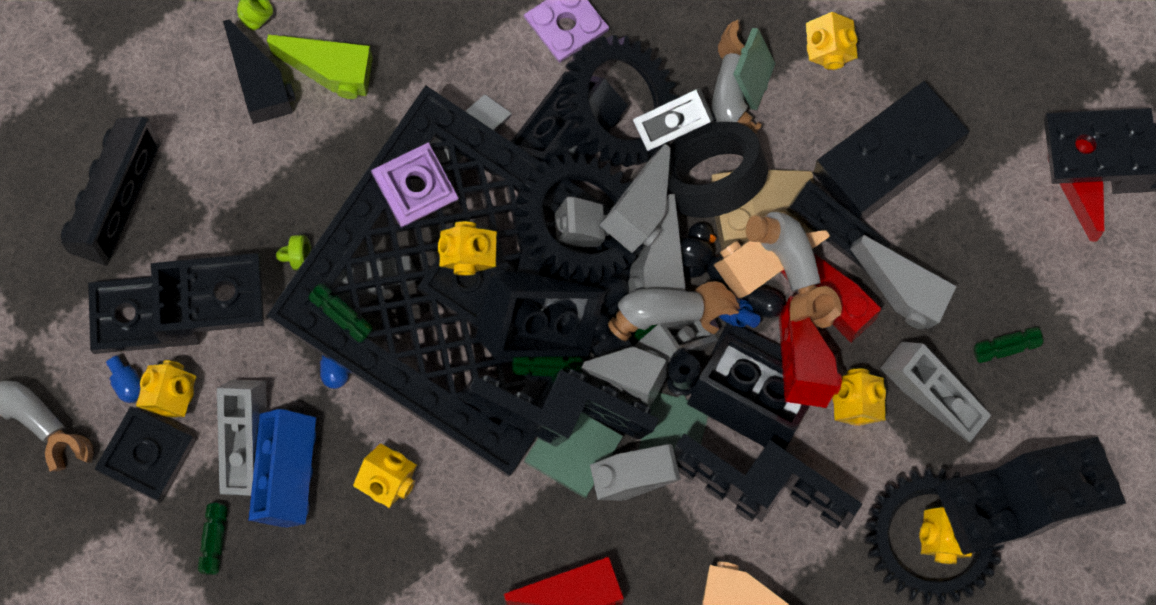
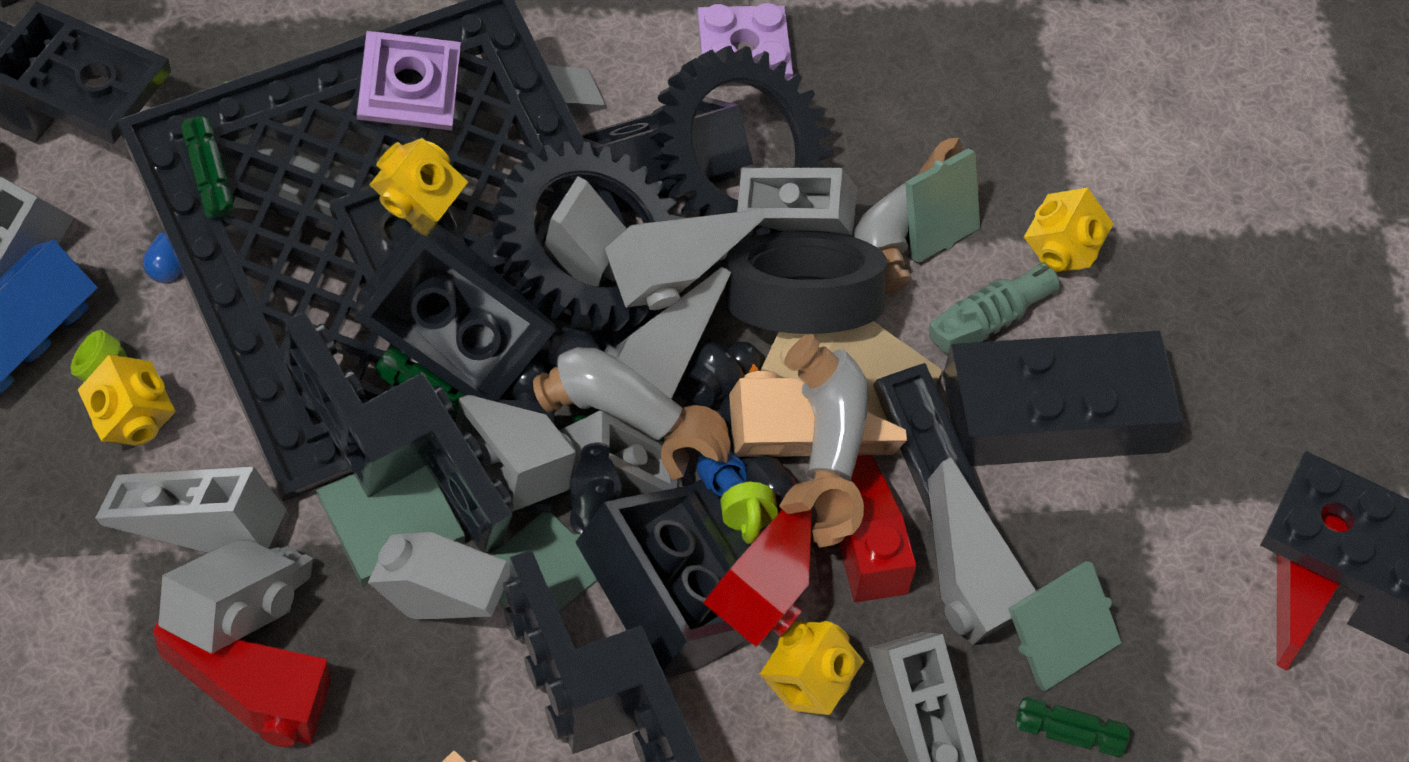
camera: 25 degrees right, 15 degrees down
none -> lime tile [70,329,127,382]
none -> light grey slope [95,466,286,553]
none -> light grey hinge [158,540,313,654]
none -> lime tile [720,482,778,544]
none -> sand green hinge [929,263,1059,354]
none -> sand green piece [1008,561,1122,691]

